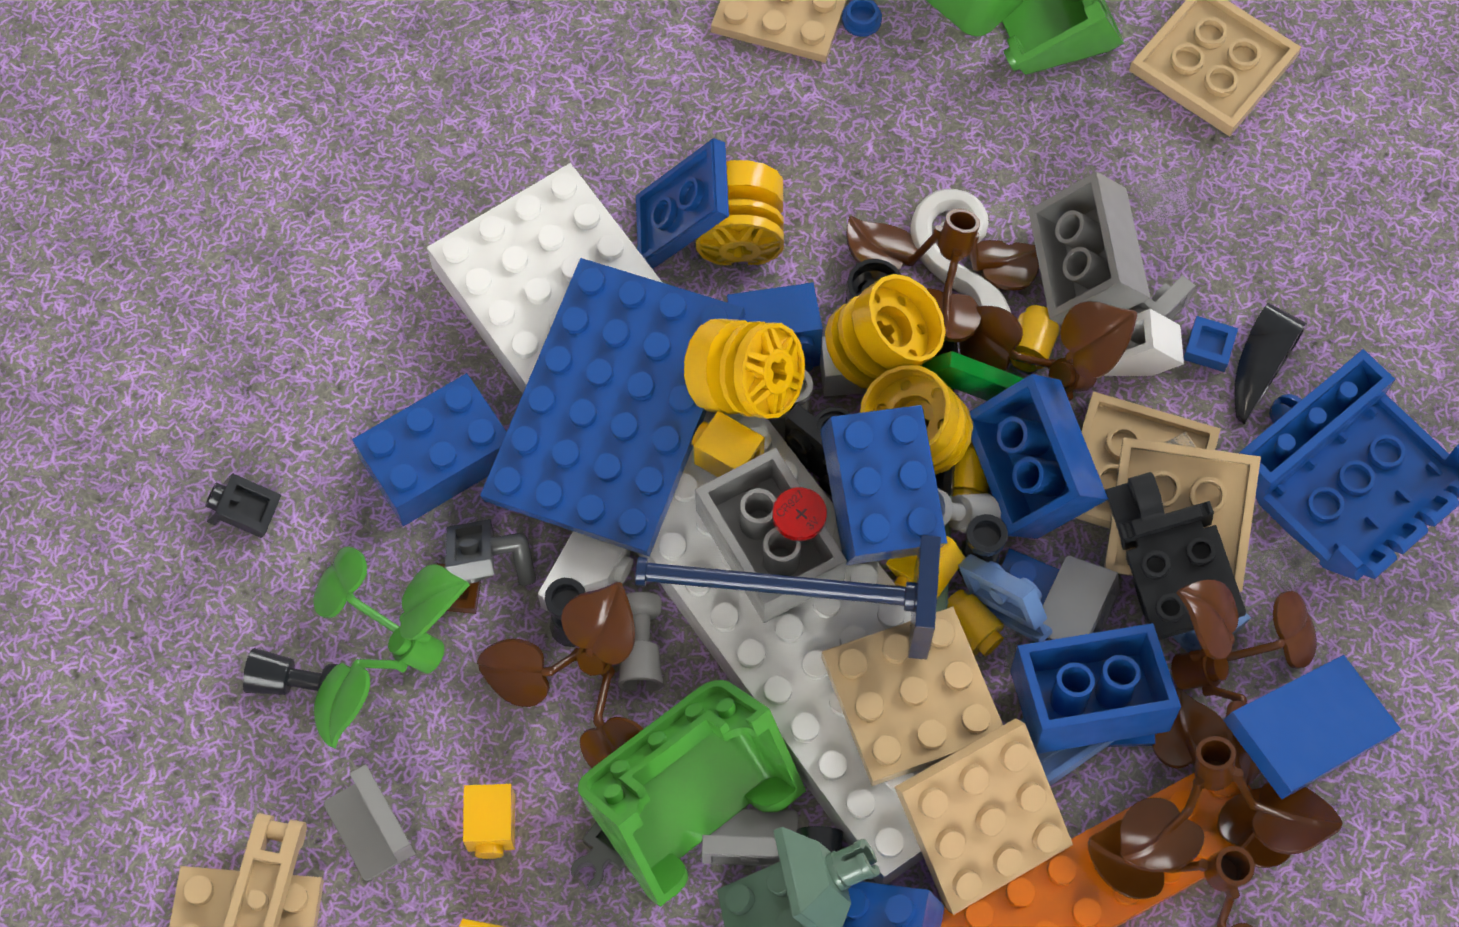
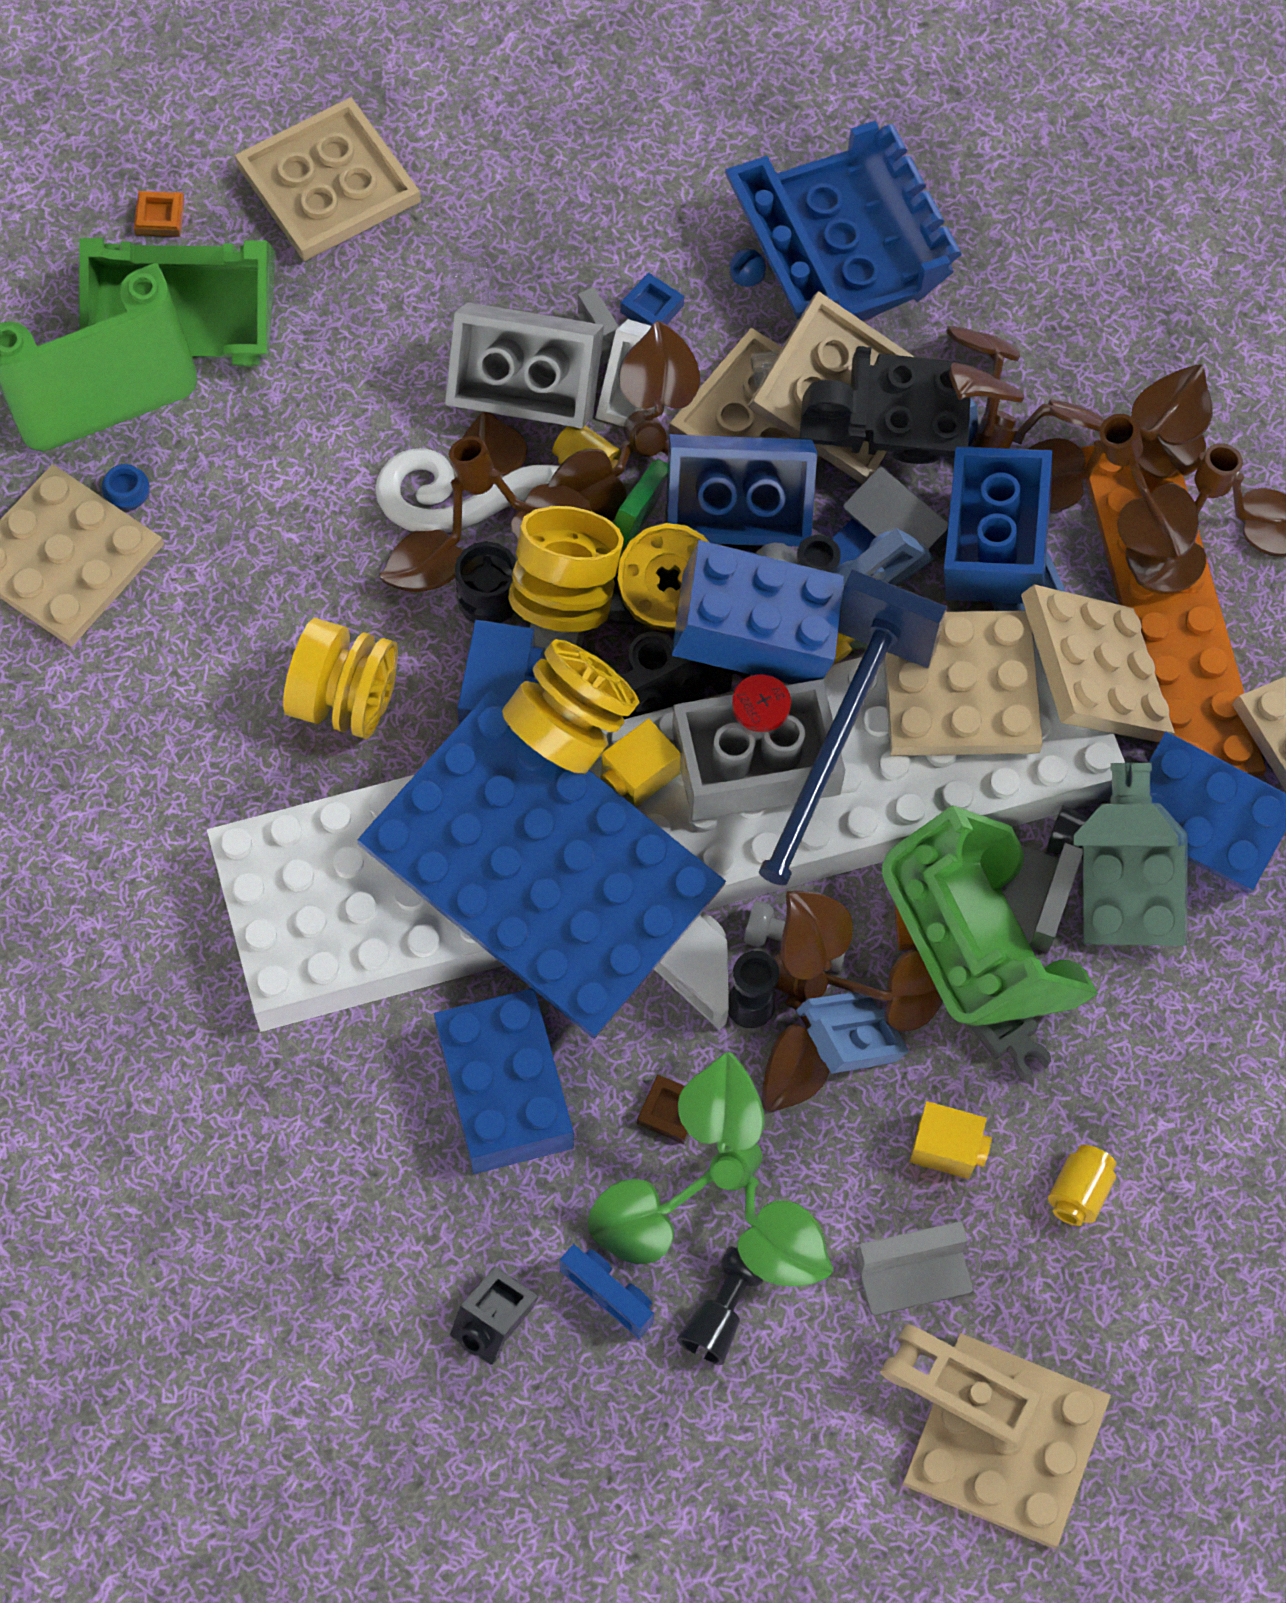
camera: 75 degrees left, 0 degrees up
dark grey plate [445,519,536,586] -> none
blue tile [636,138,729,269] -> none
blue tile [1223,655,1402,799] -> none
black piece [1234,303,1307,424] -> none
none -> blue plate [559,1244,654,1340]
none -> medium blue plate [796,992,909,1074]

